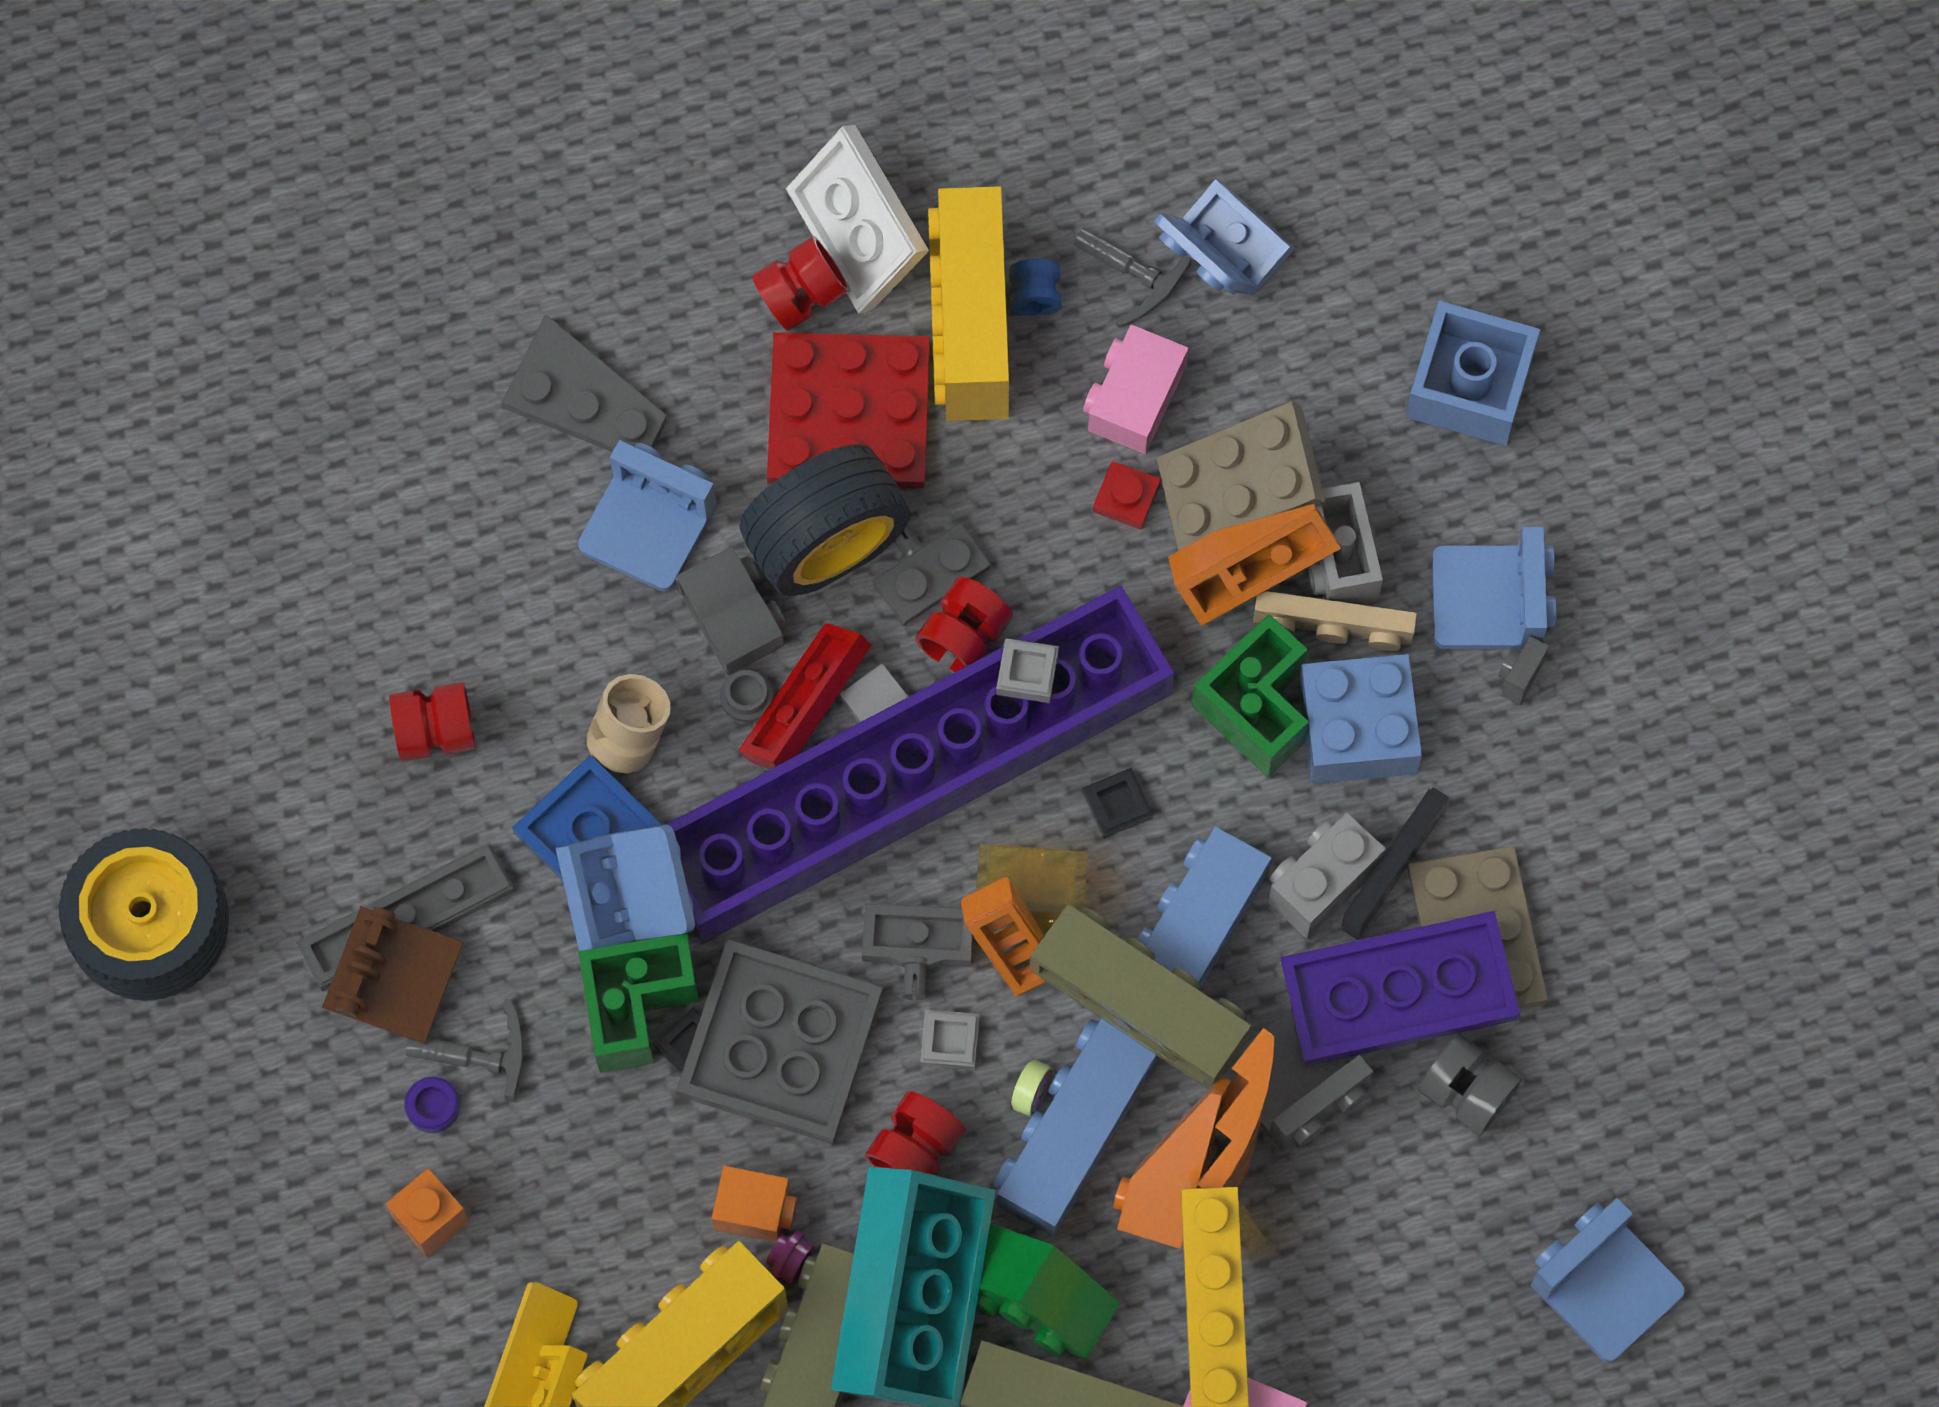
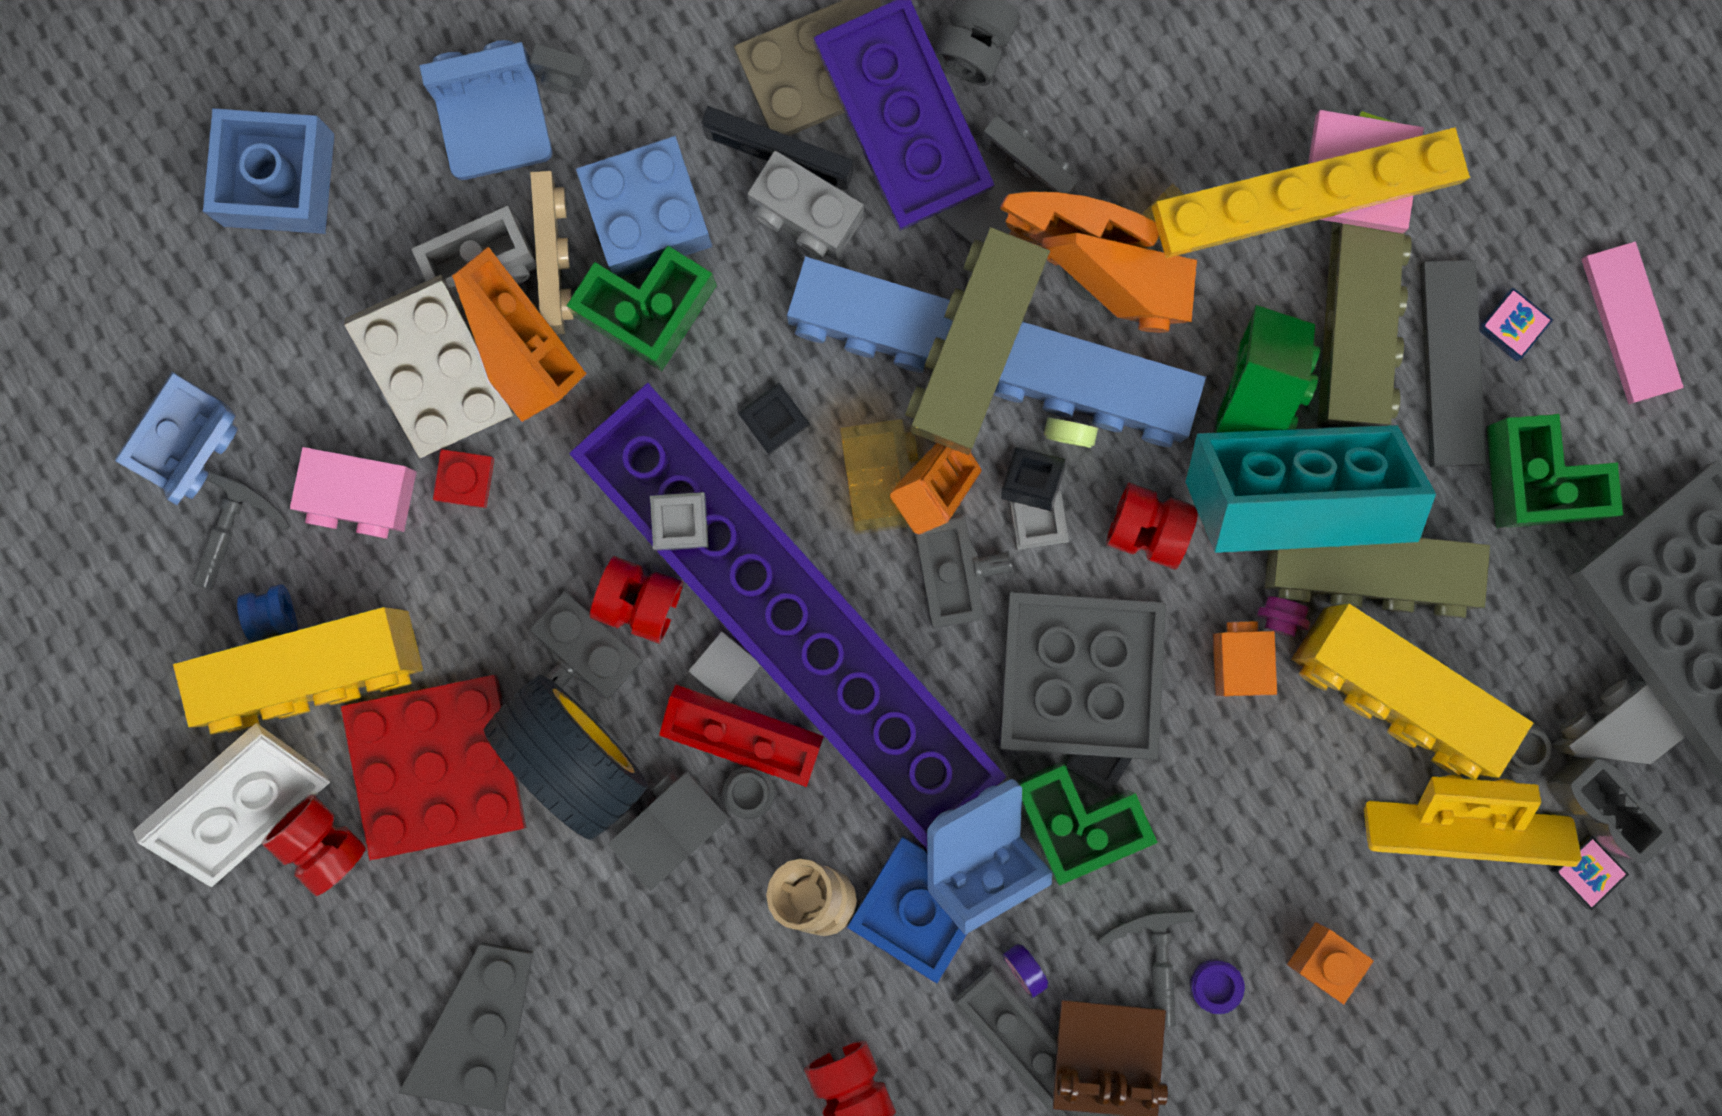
camera: 105 degrees left, 15 degrees up
medium blue bracket [578,440,717,592] -> none
none -> black tile [1001,447,1066,511]
none -> dark purple tile [1002,943,1049,999]

